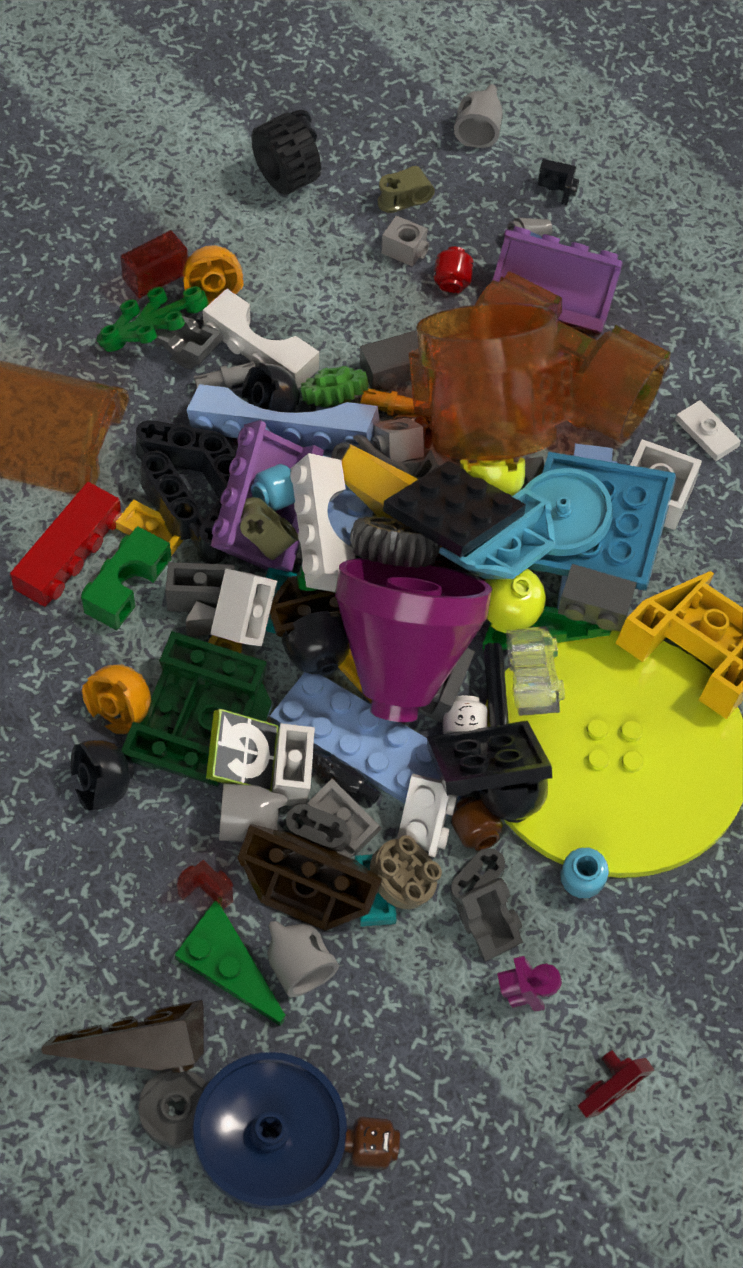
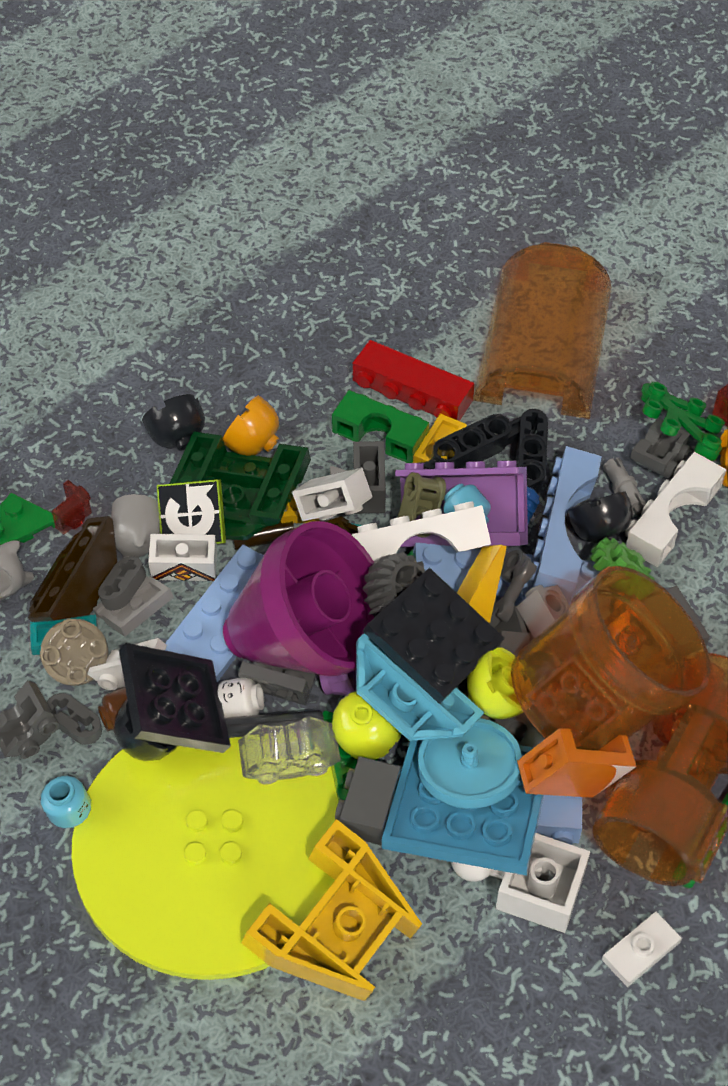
camera: 90 degrees right, 5 degrees down
black piece [312,751,381,804] -> none
none -> orange panel [517,728,637,798]

